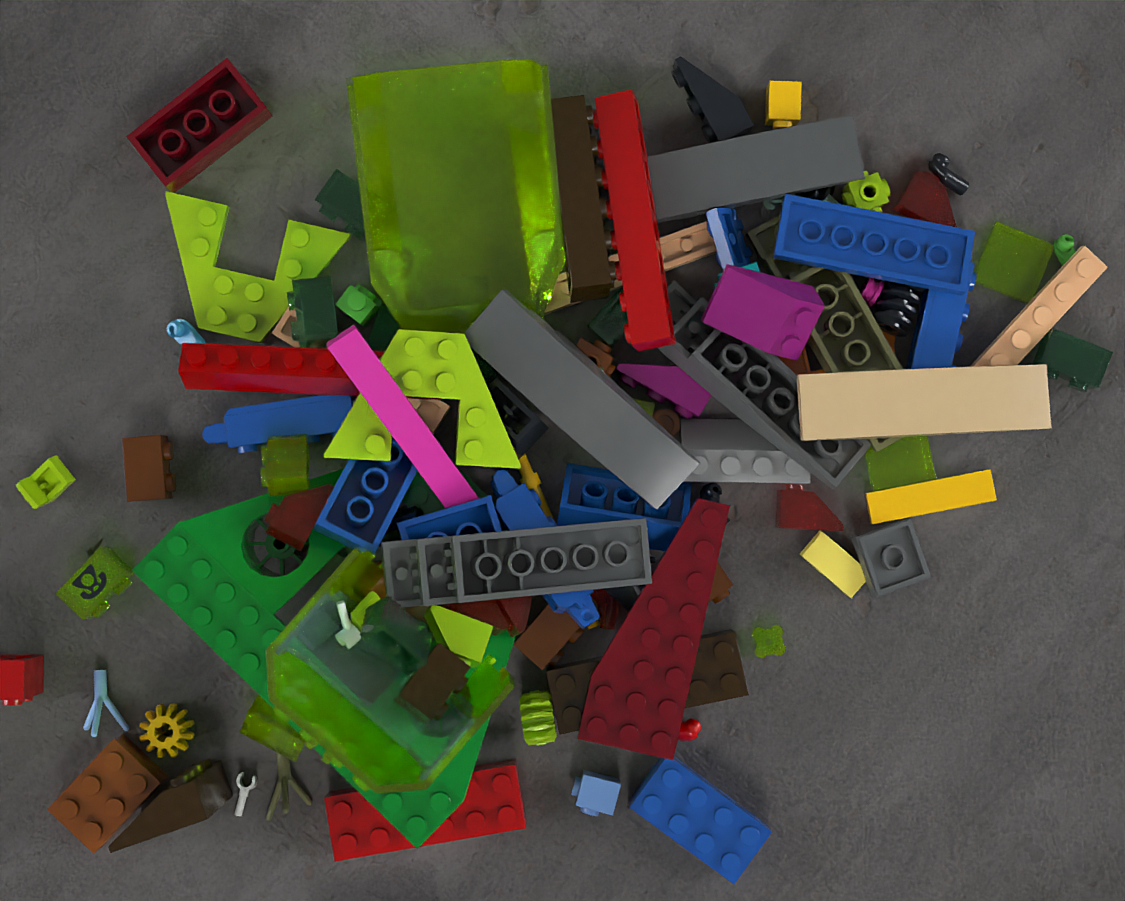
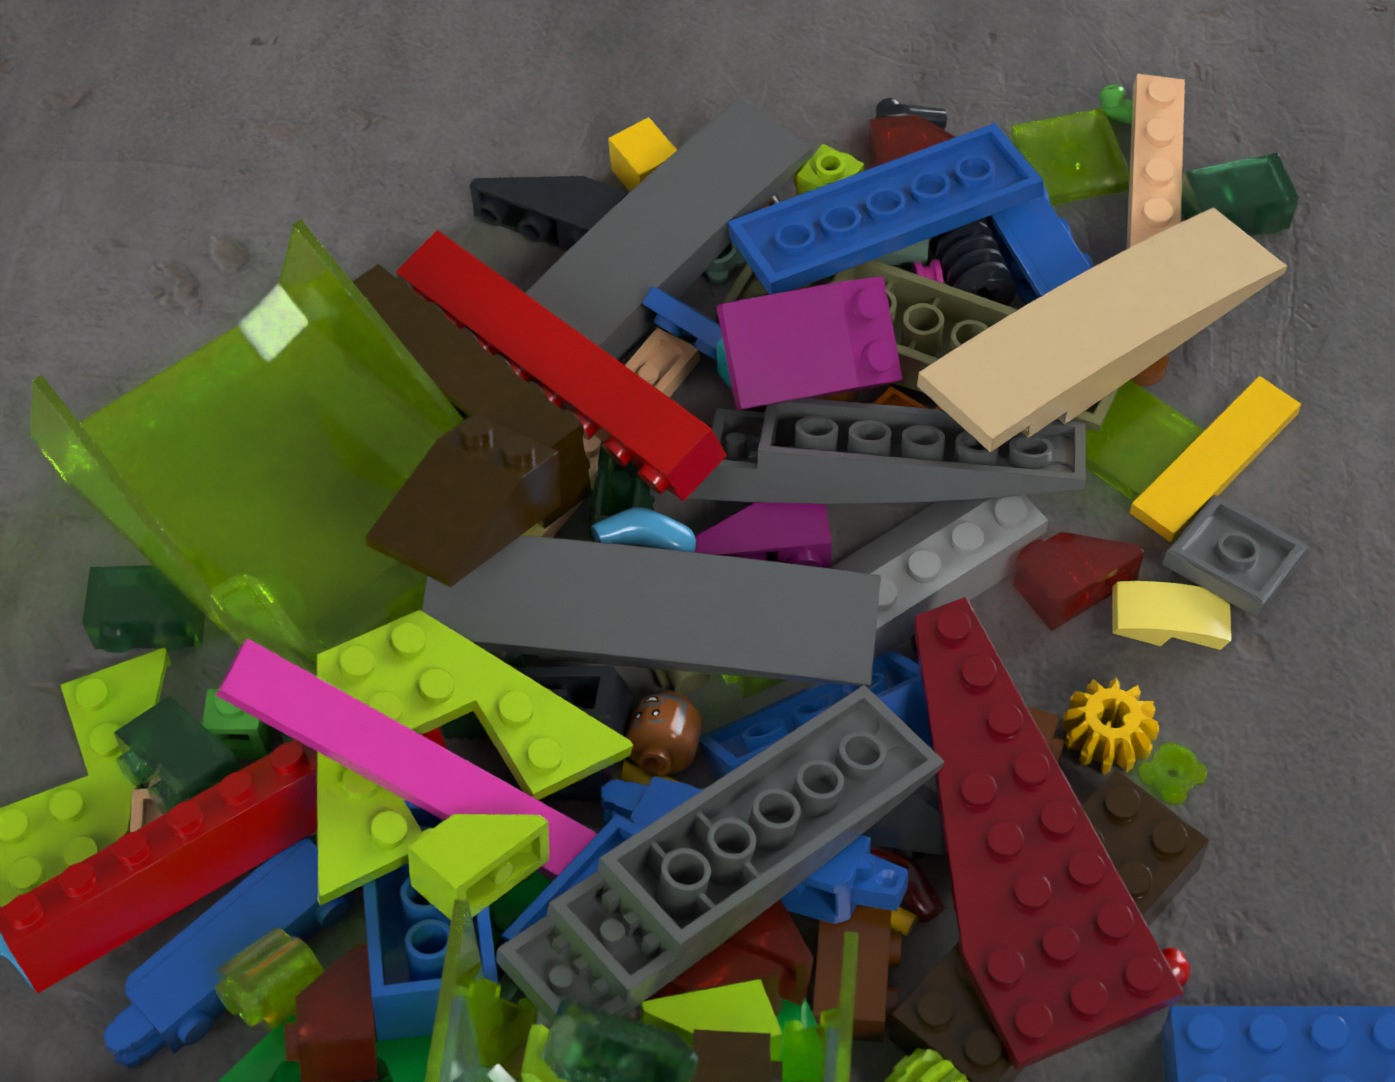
camera: 30 degrees left, 30 degrees down
none -> dark brown slope [366,414,561,588]
none -> lime slope [407,814,550,927]
none -> dark azure arm [591,507,696,552]
none -> dark orange head [625,691,703,776]
none -> yellow gear [1061,677,1159,775]

